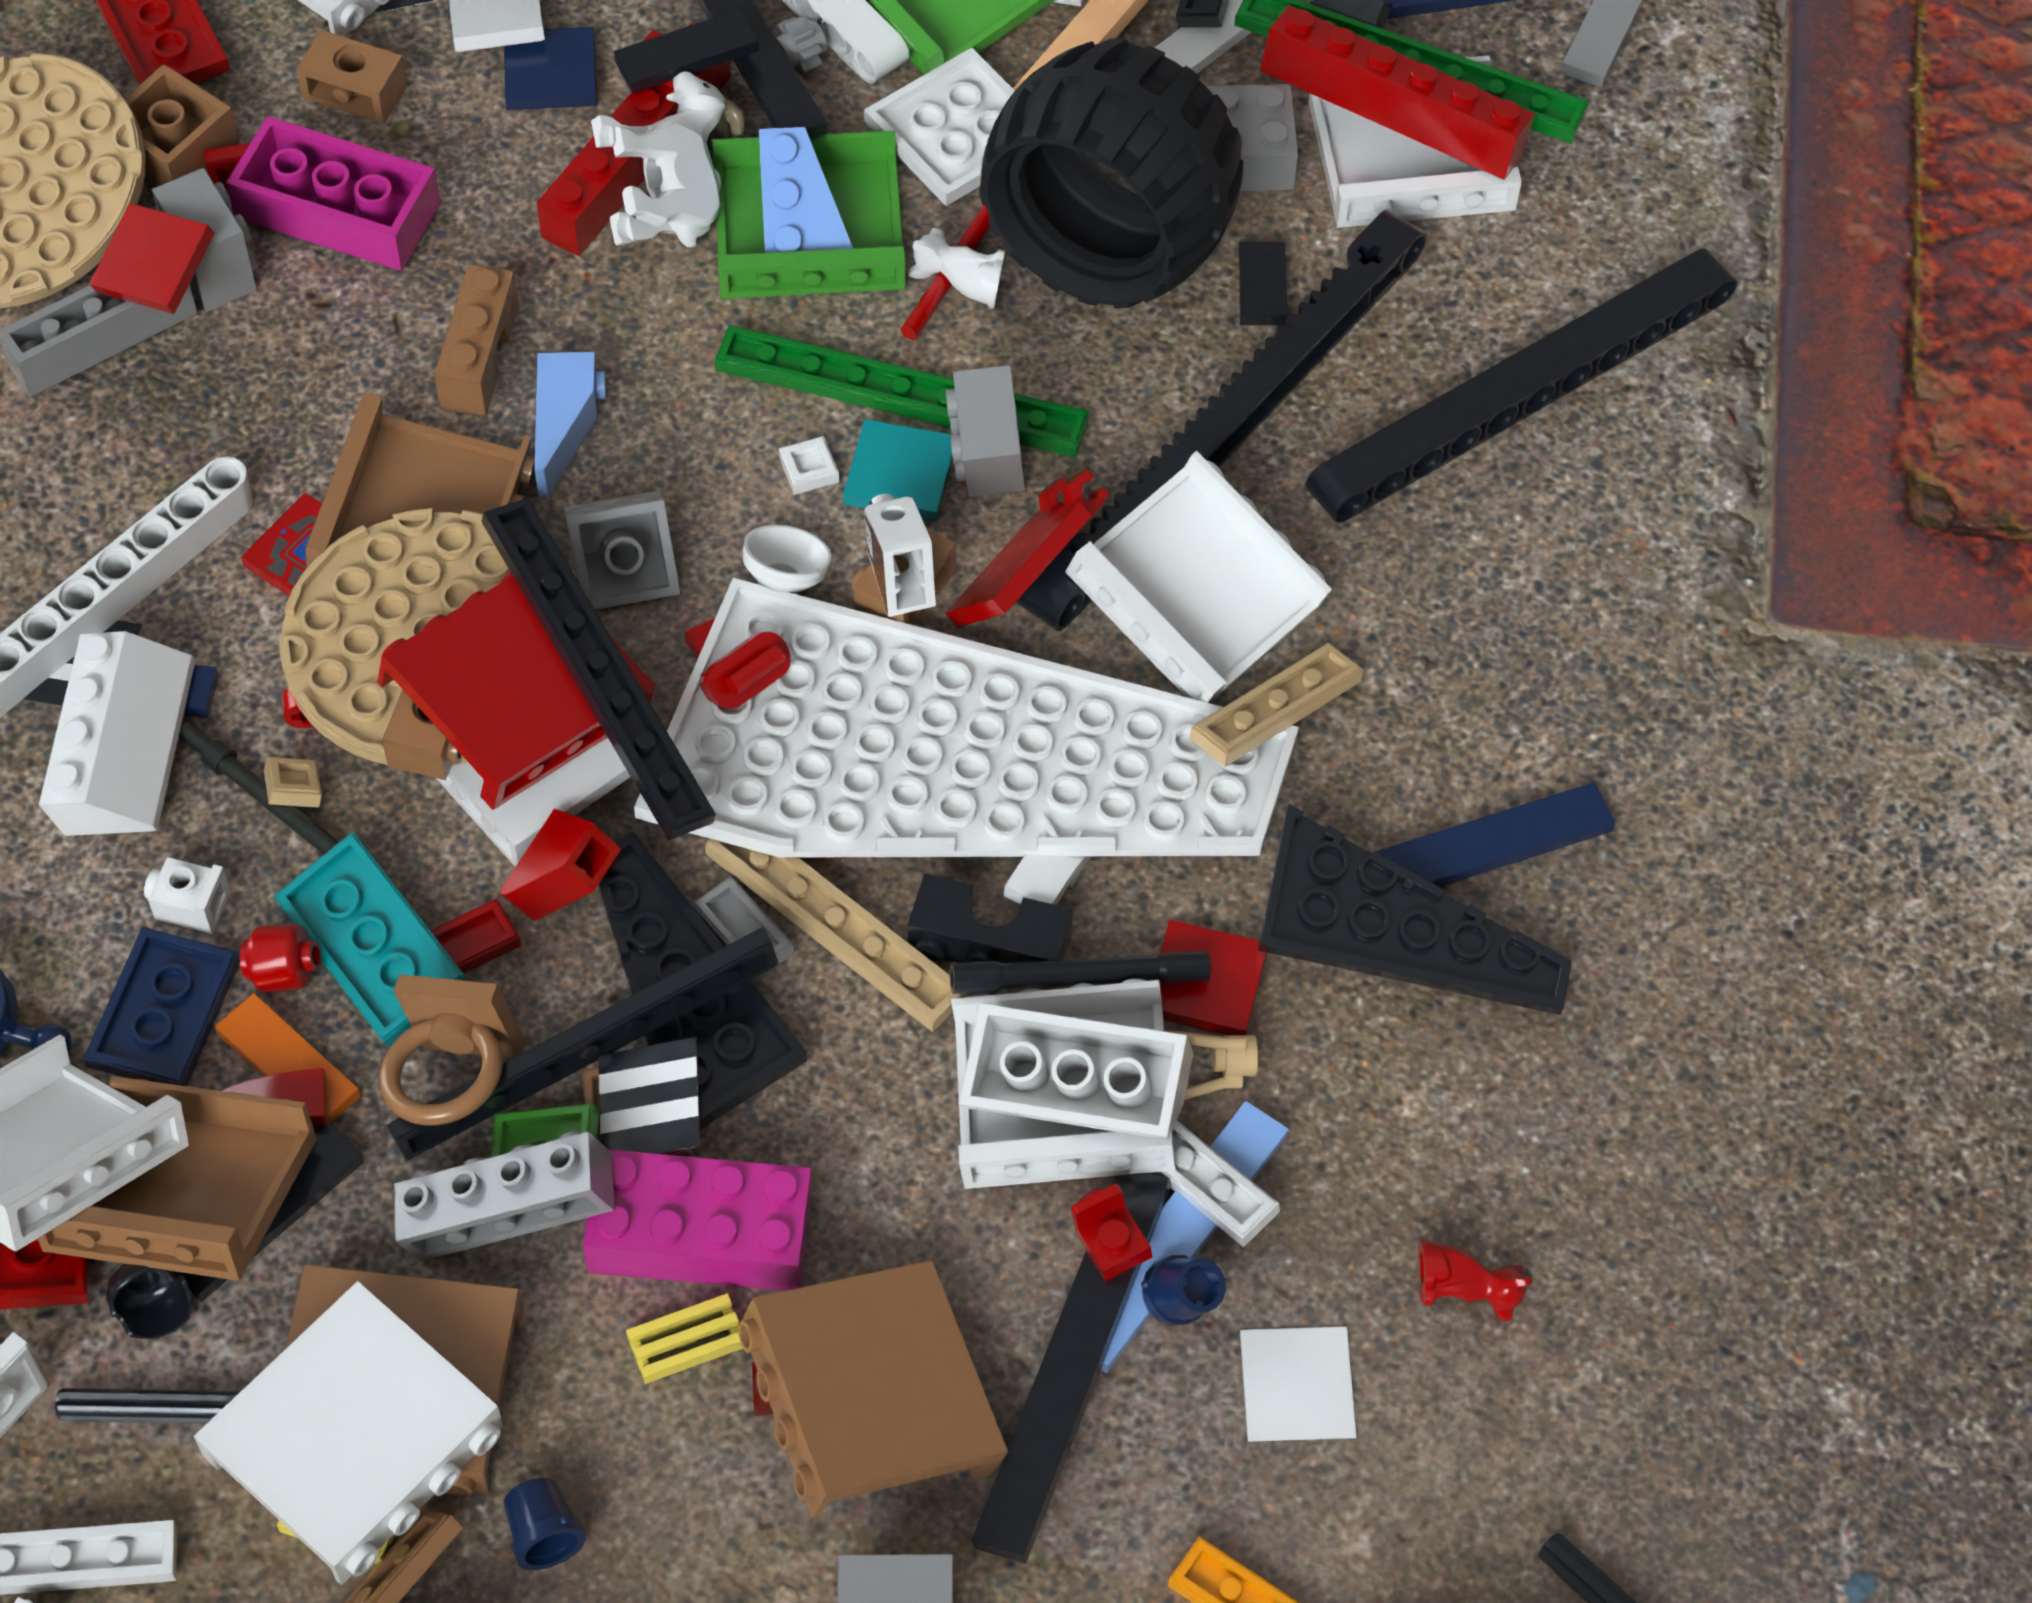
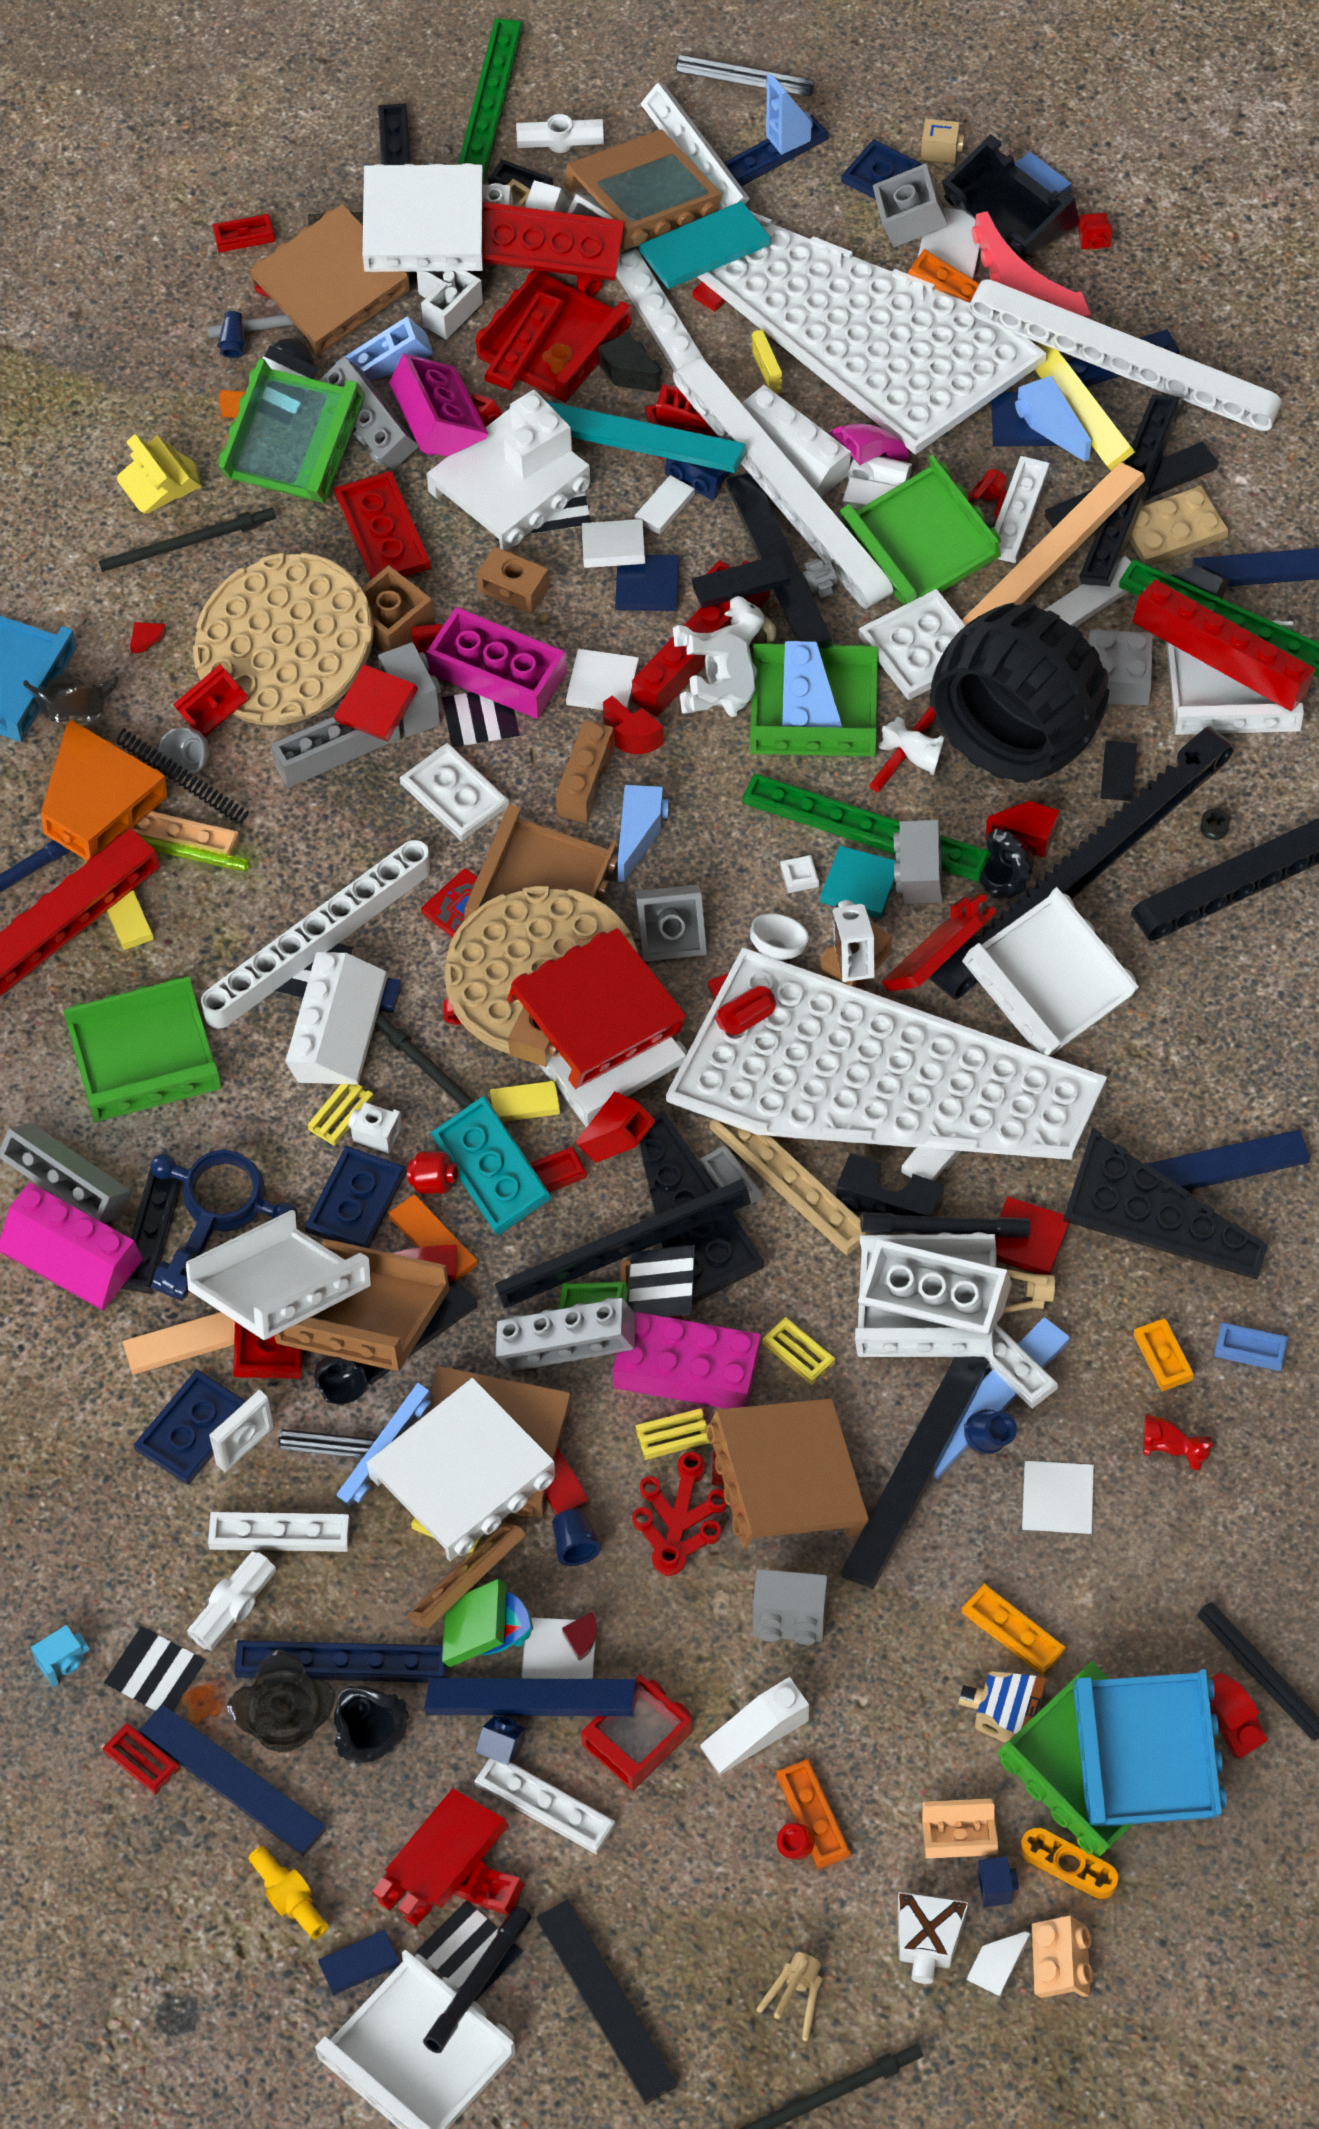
camera: 10 degrees right, 0 degrees up
tan tile [264,757,322,807] -> none
medium nougat tile [379,974,526,1126] -> none
black tile [481,498,716,840] -> none
red bracket [1071,1184,1153,1282] -> none
tan tile [1189,643,1364,767] -> none
none -> light yellow tile [308,1084,374,1146]
none -> light blue plate [336,1383,432,1507]
none -> white tile [400,742,509,842]
none -> black sticker [442,692,519,747]
none -> light yellow tile [490,1081,560,1122]
none -> red slope [545,1449,588,1516]
none -> white tile [566,649,639,710]
none -> red brick [603,695,664,754]
none -> red plant [632,1452,728,1576]
none -> light yellow tile [762,1317,835,1385]
none -> black hair [979,829,1034,899]
none -> red slope [985,801,1059,857]
none -> light orange plate [1133,1318,1194,1392]
none -> pearl dark grey bush [1200,809,1230,840]
none -> medium blue tile [1214,1322,1289,1371]

